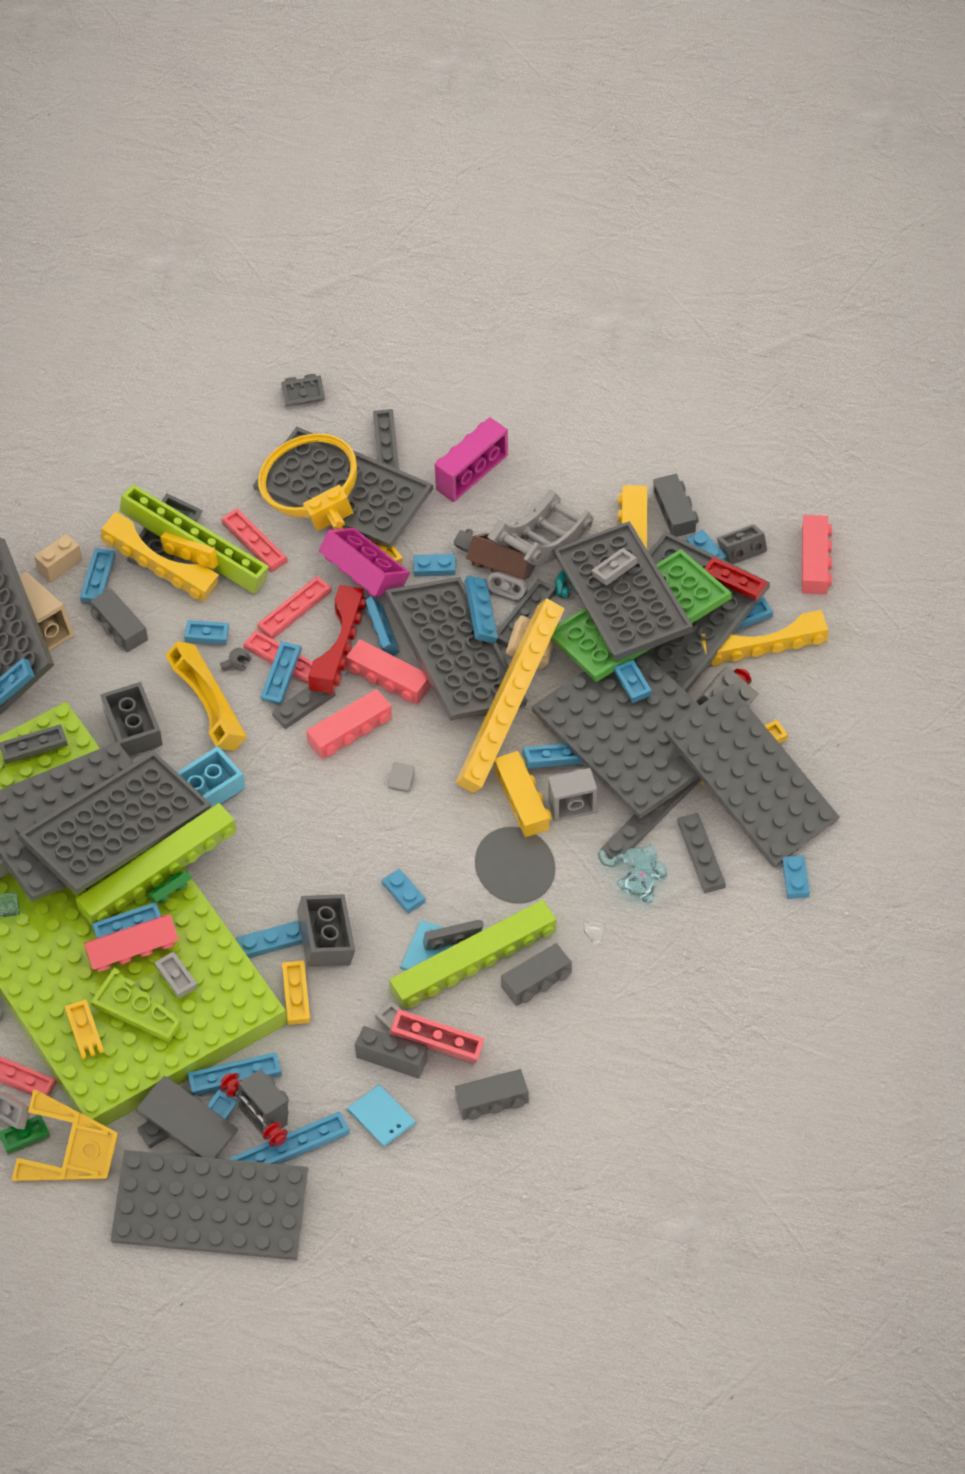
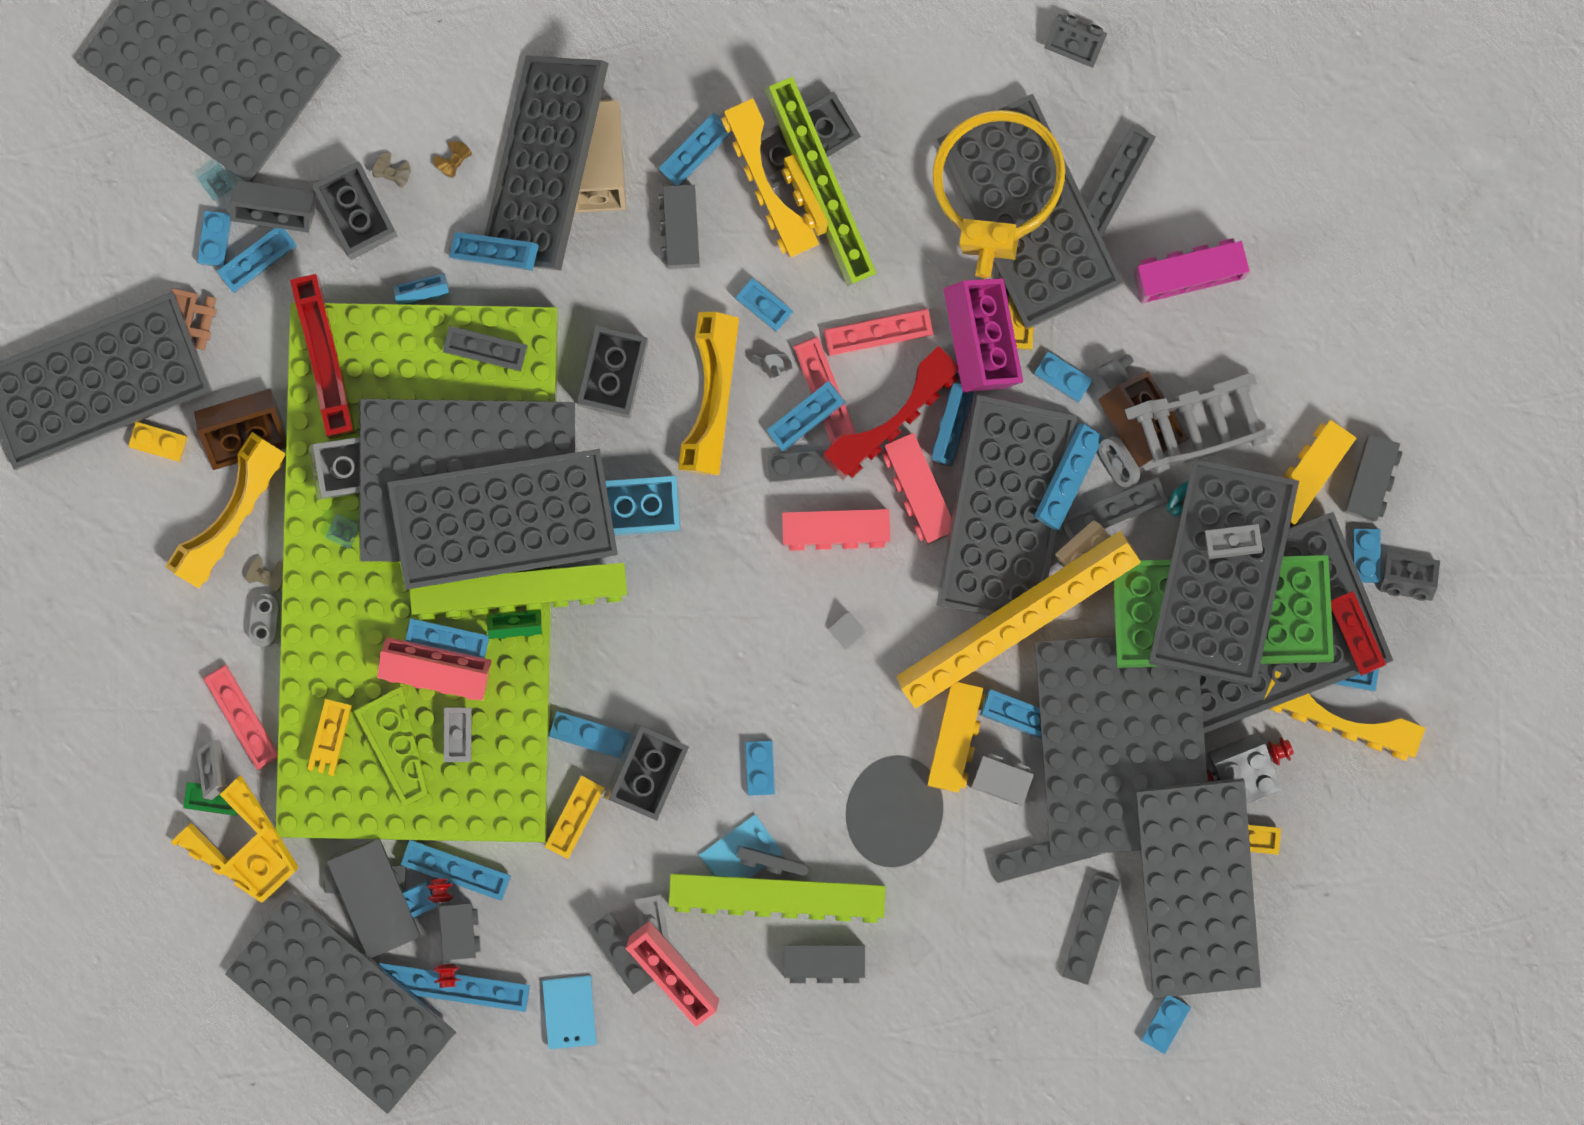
camera: 35 degrees right, 30 degrees up
tan brick [34,534,82,583] -> none
coral tile [221,508,287,572] -> none
dark grey brick [455,1069,529,1120] -> none
clear light blue animal [598,844,667,904] -> none
dark azure plate [614,660,652,703] -> none
coral brick [802,515,832,594] -> none

